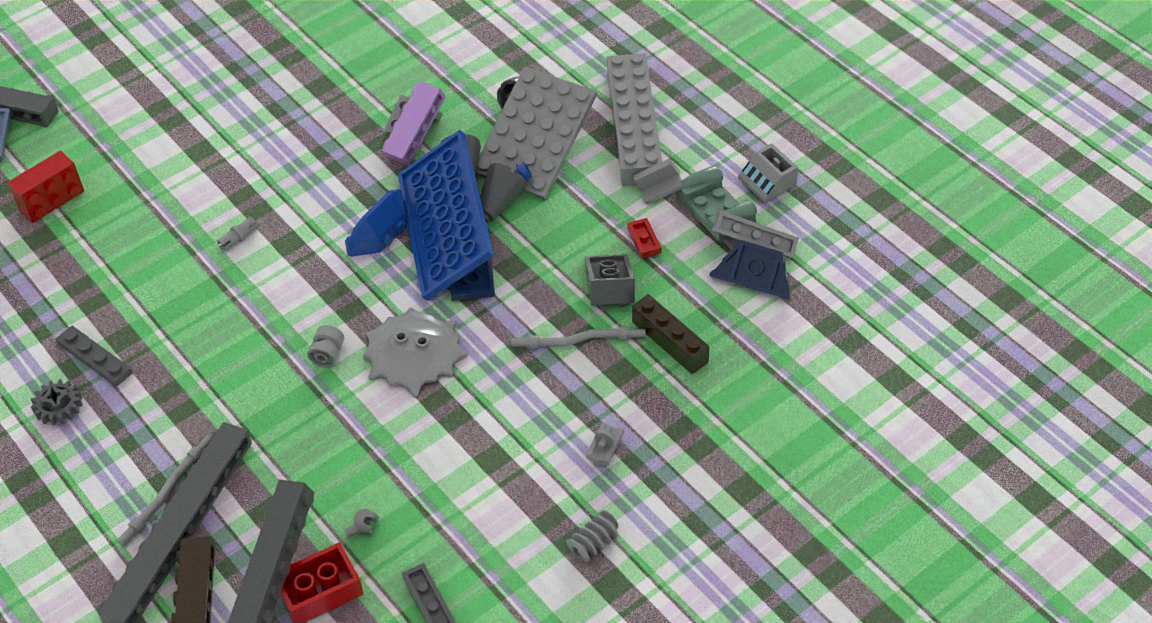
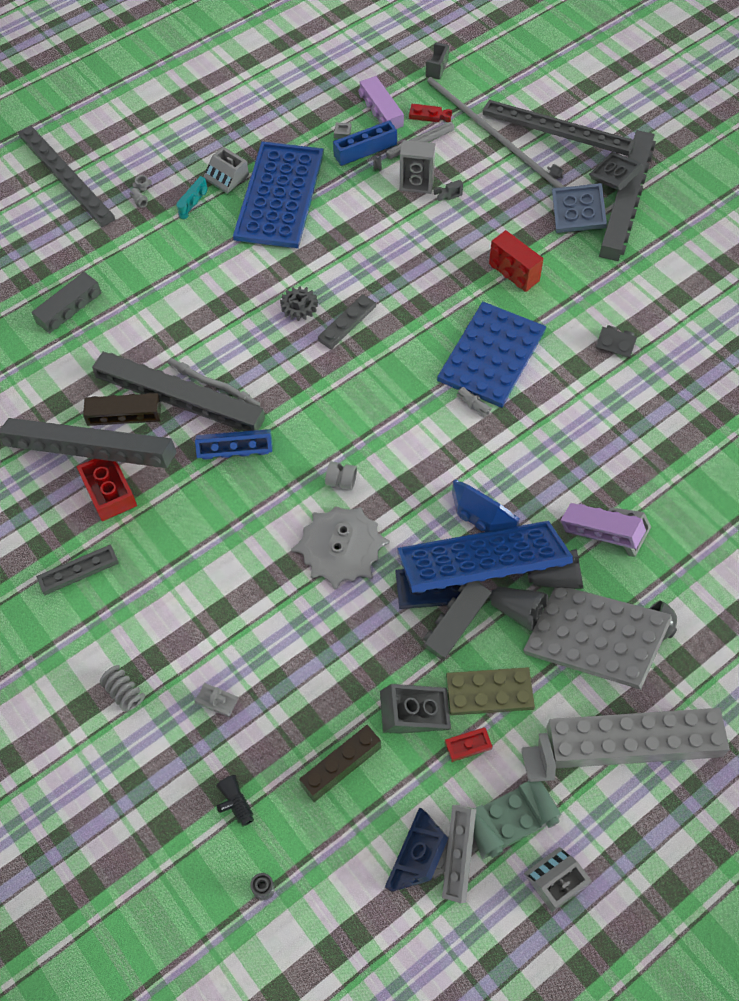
camera: 90 degrees right, 10 degrees up
light grey piece [344,509,379,538] -> none
light grey bar [511,327,646,349] -> none
blue plate [514,162,532,182] -> none
none -> blue brick [195,429,273,459]
none -> black piece [216,775,254,827]
none -> dark grey wheel [250,873,275,901]
none -> dark grey brick [423,581,492,661]
none -> blue plate [437,301,546,408]
none -> olive plate [446,667,535,716]
none -> dark grey bracket [596,325,637,358]

